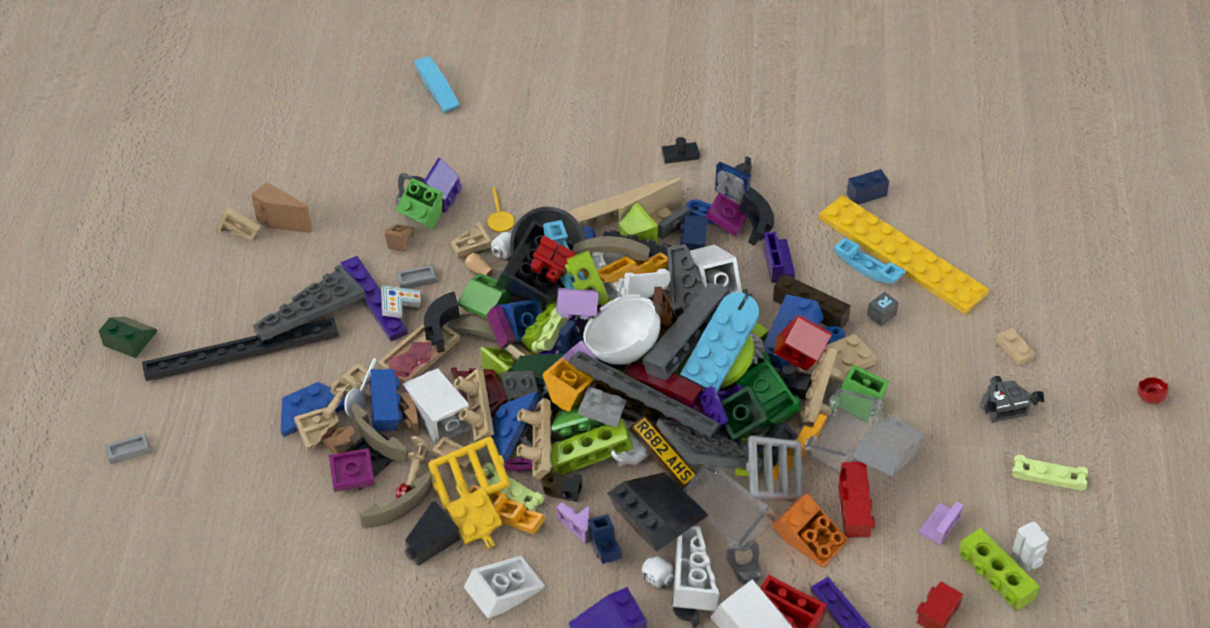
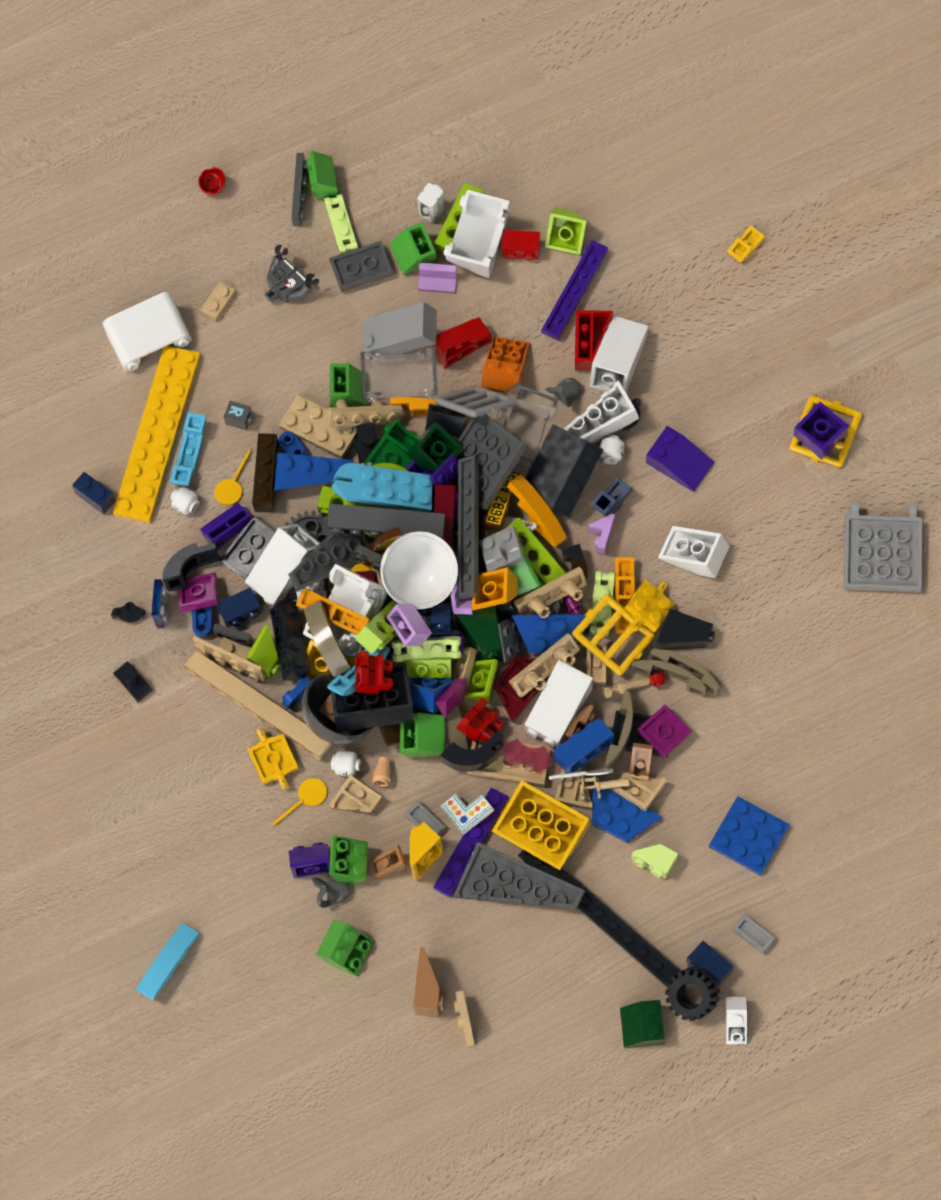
camera: 115 degrees left, 20 degrees up
slope [774,315,831,371] -> none
none -> white windscreen [103,292,192,372]
none -> white head [170,487,200,515]
none -> yellow piece [214,450,251,506]
none -> tile [220,515,276,580]
none -> yellow plate [247,728,299,790]
none -> dark grey plate [291,153,308,226]
none -> bright green slope [307,151,338,201]
none -> bright green slope [316,920,375,977]
none -> dark grey plate [329,241,393,292]
none -> bright green slope [389,222,437,275]
none -> yellow slope [410,822,444,881]
none -> white windscreen [444,190,510,278]
none -> red hips [456,698,504,742]
none -> yellow slope [492,780,591,870]
none -> light orange slope [507,474,567,548]
none -> yellowish green slope [632,844,678,879]
none -> dark tan slope [650,649,719,696]
none -> black tyre [665,967,720,1021]
none -> dark blue brick [687,941,733,988]
none -> blue plate [709,796,790,876]
none -> white slope [725,997,747,1044]

